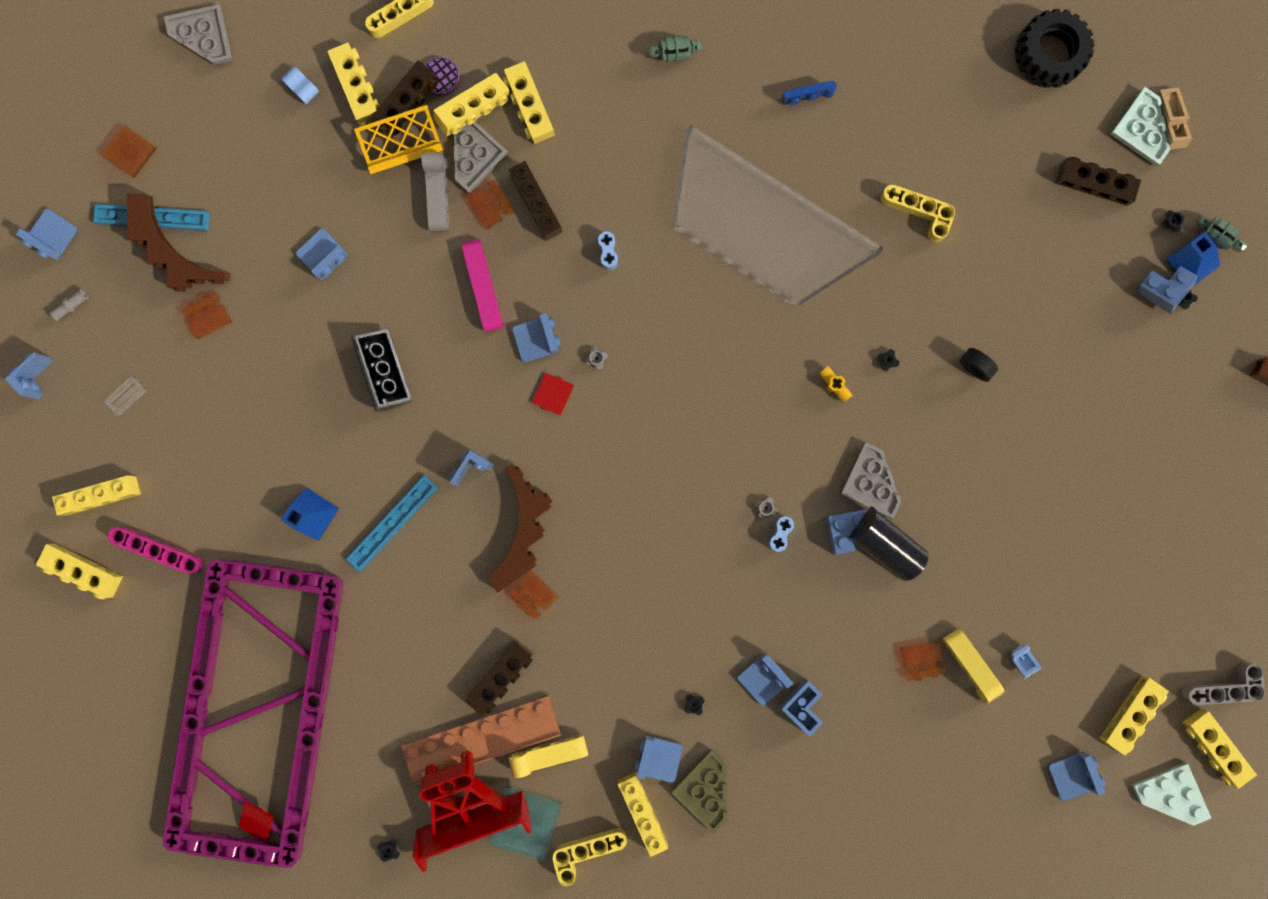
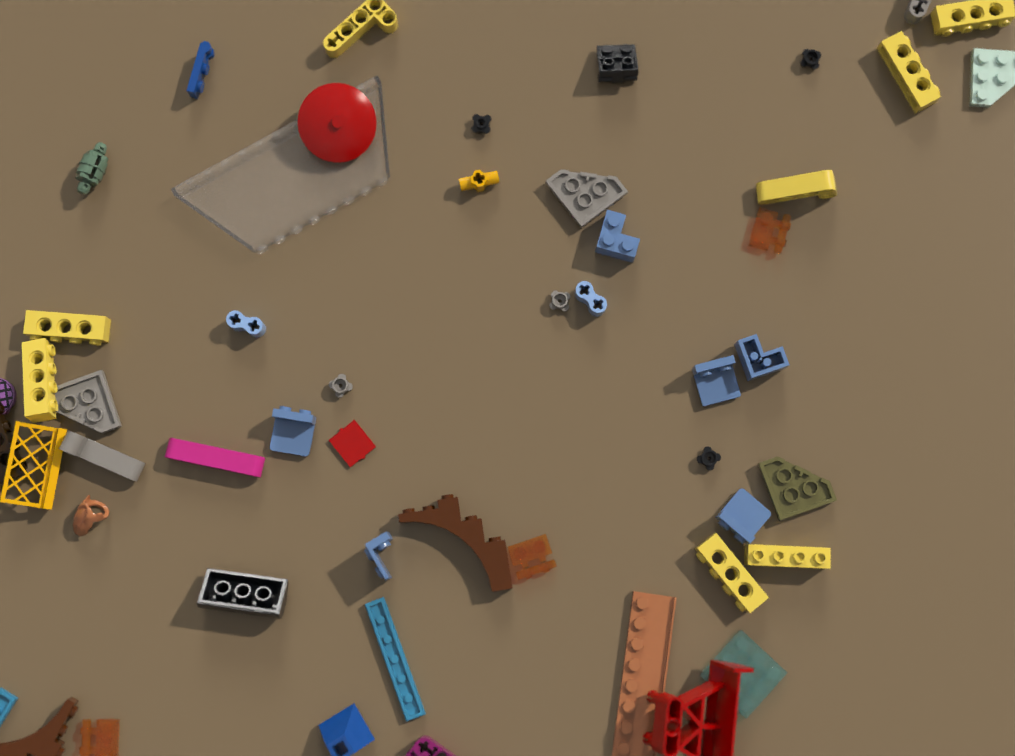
camera: 65 degrees left, 5 degrees down
medium blue bracket [296,229,349,281] -> none
dark brown brick [464,639,533,716] -> none
clear orange plate [467,180,514,230] -> none
dark brown brick [508,161,562,241] -> none
light yellow beam [509,735,589,779] -> none
light yellow beam [552,828,627,886] -> none
black brick [849,506,929,581] -> none
black tyre [960,348,999,382] -> none
light blue bracket [1011,645,1041,679] -> none
medium blue bracket [1048,751,1106,801] -> none
none -> nougat piece [73,495,109,536]
none -> red dish [297,83,377,163]
none -> black plate [596,44,639,84]
none -> light yellow brick [695,533,769,613]
none -> black plate [800,49,821,70]

